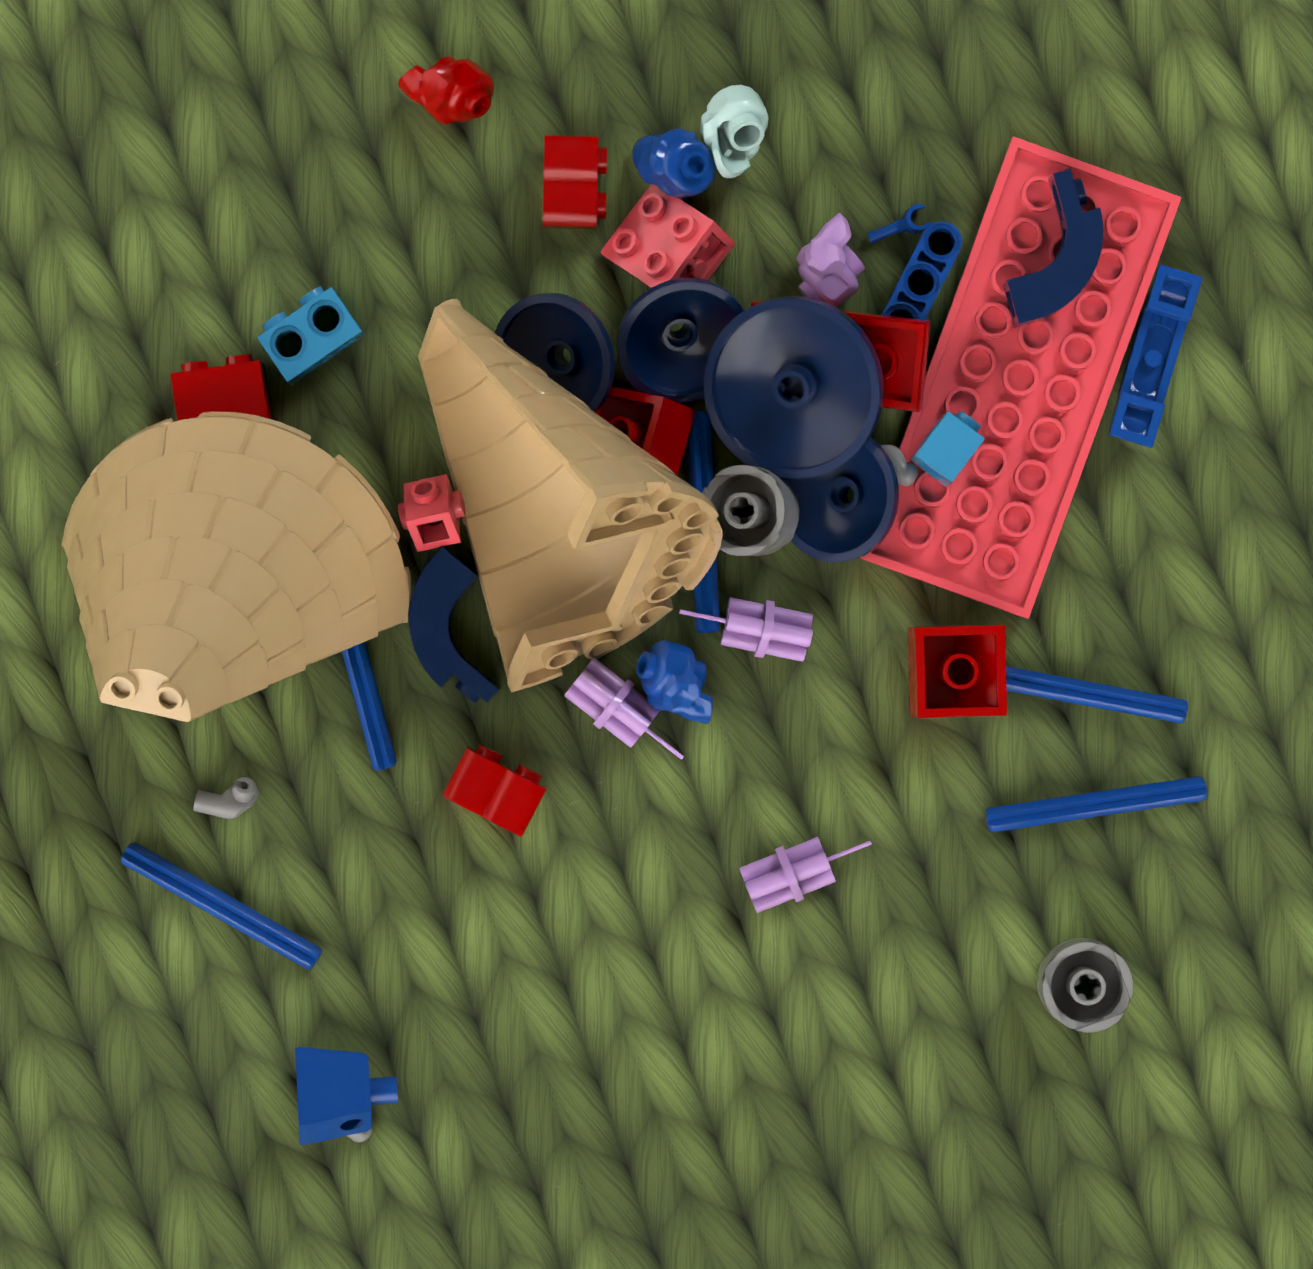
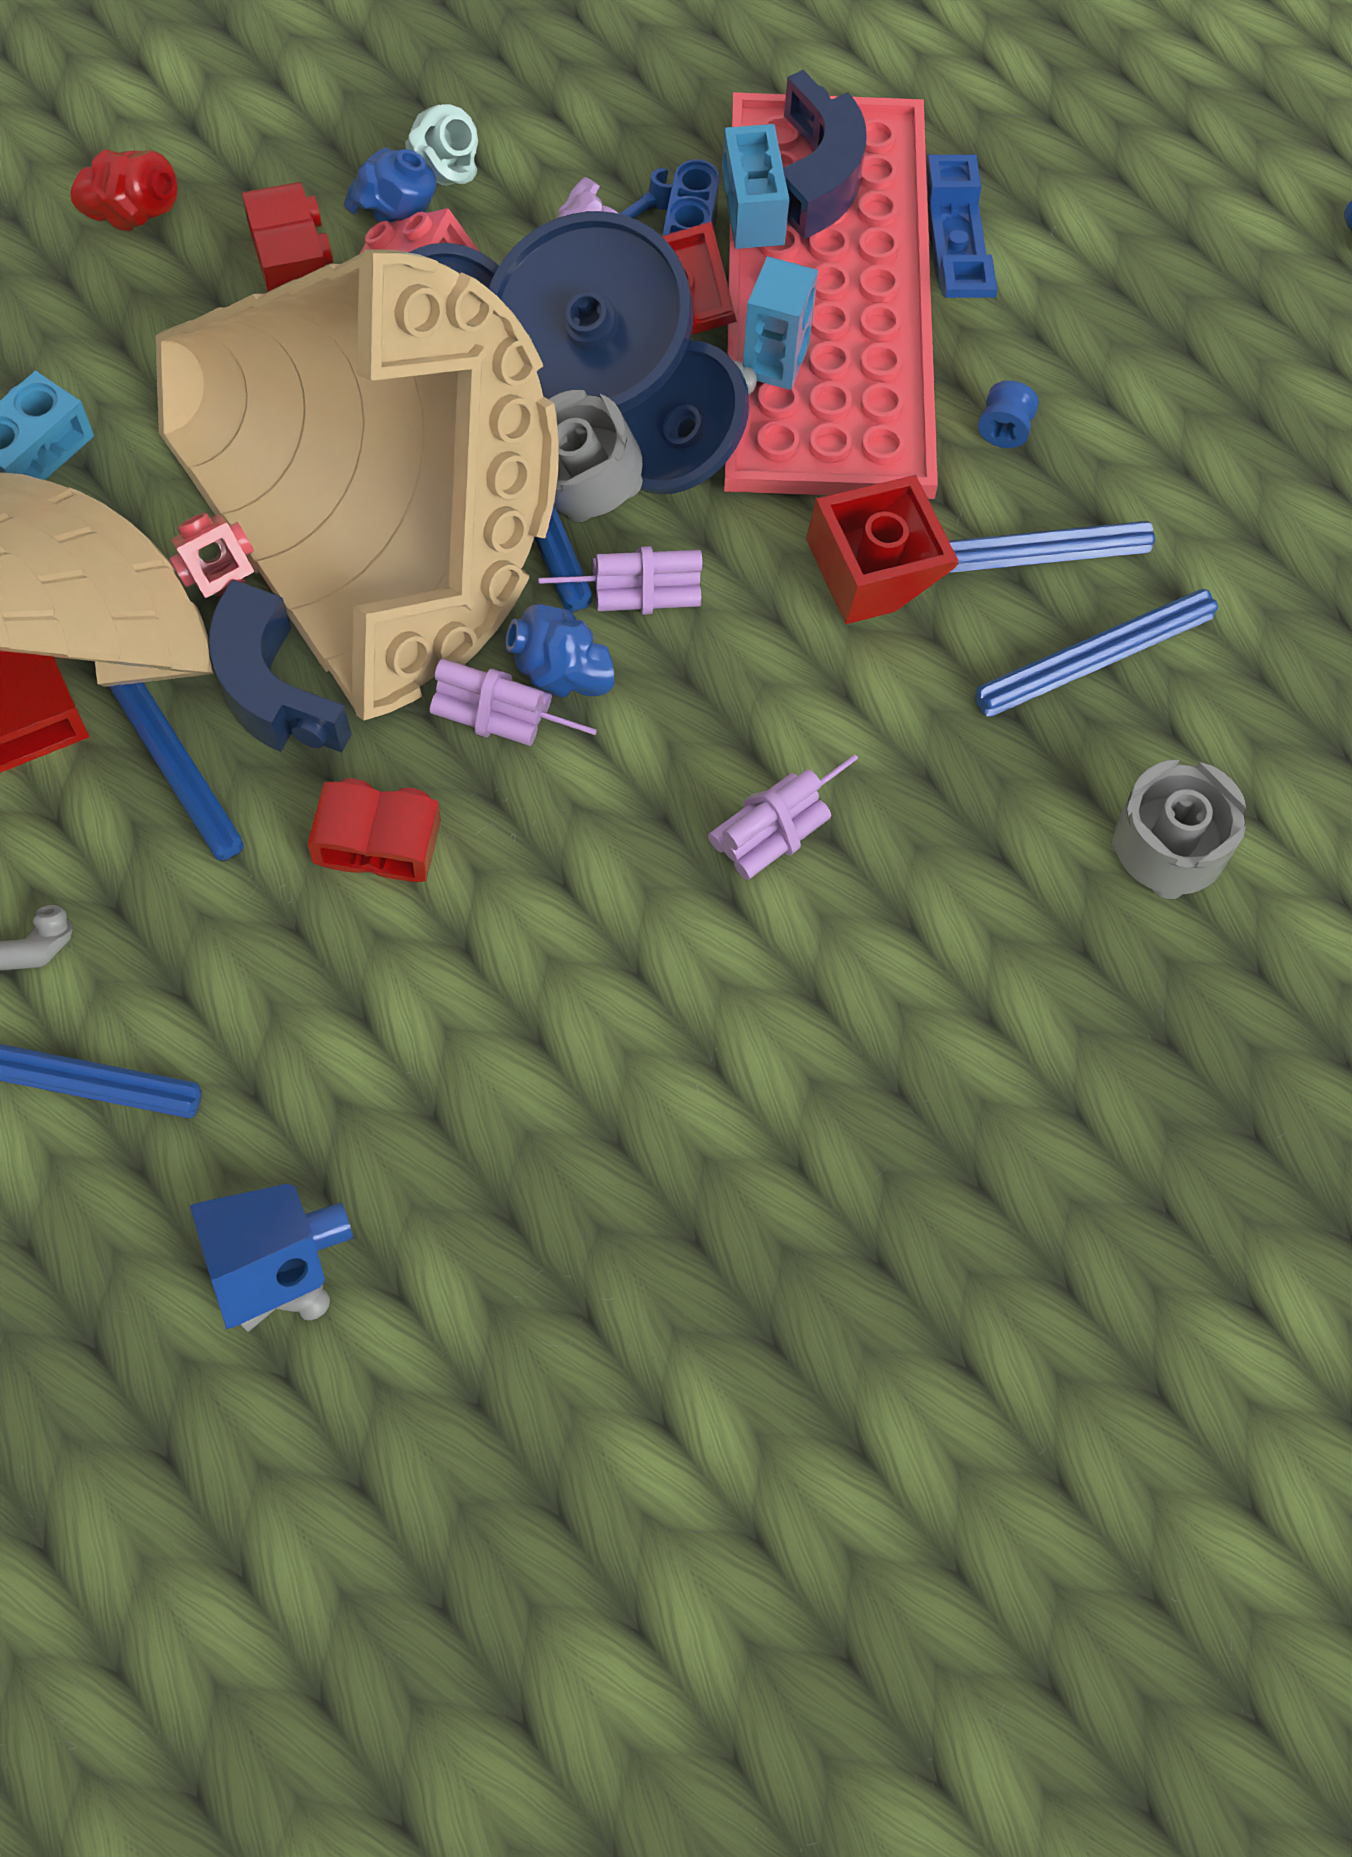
camera: 20 degrees left, 25 degrees down
none -> dark azure brick [722,124,789,249]
none -> blue wheel [978,381,1039,448]

